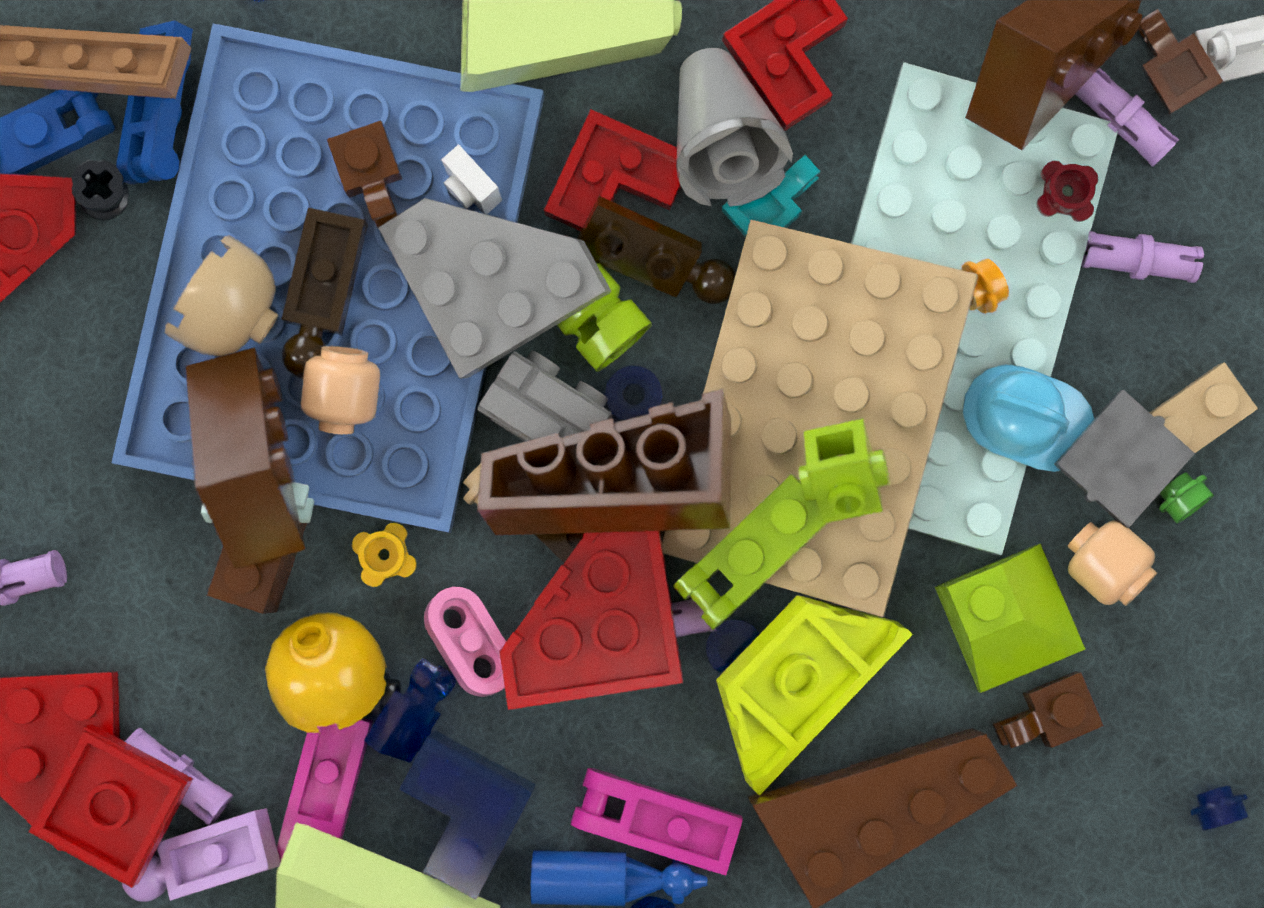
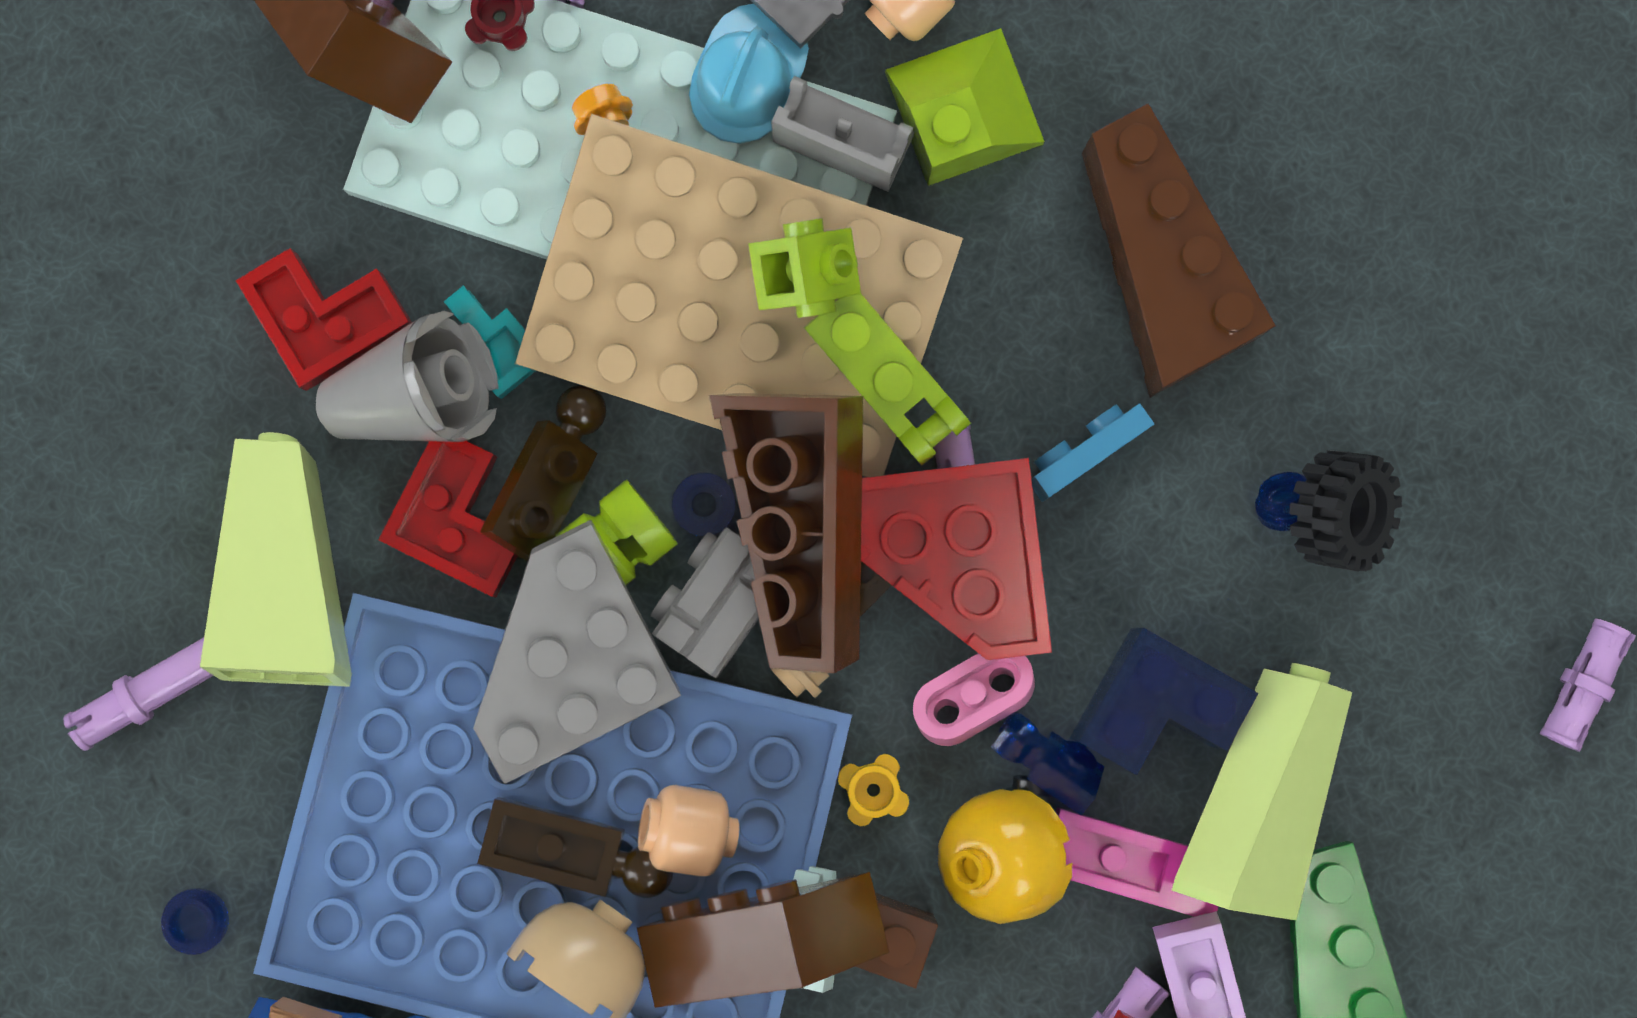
camera: 85 degrees left, 0 degrees up
reddish brown plate [327,120,403,229] -> none
white plate [441,144,502,214] -> none
blue wheel [531,850,707,906] -> none
dark pink plate [570,768,743,876] -> none
clear blue plate [706,620,759,674] -> none
neon yellow wing [716,595,913,796] -> none
reddish brown plate [993,672,1104,748] -> none
none -> light grey hinge [771,76,914,192]
none -> dark azure plate [1031,403,1154,502]

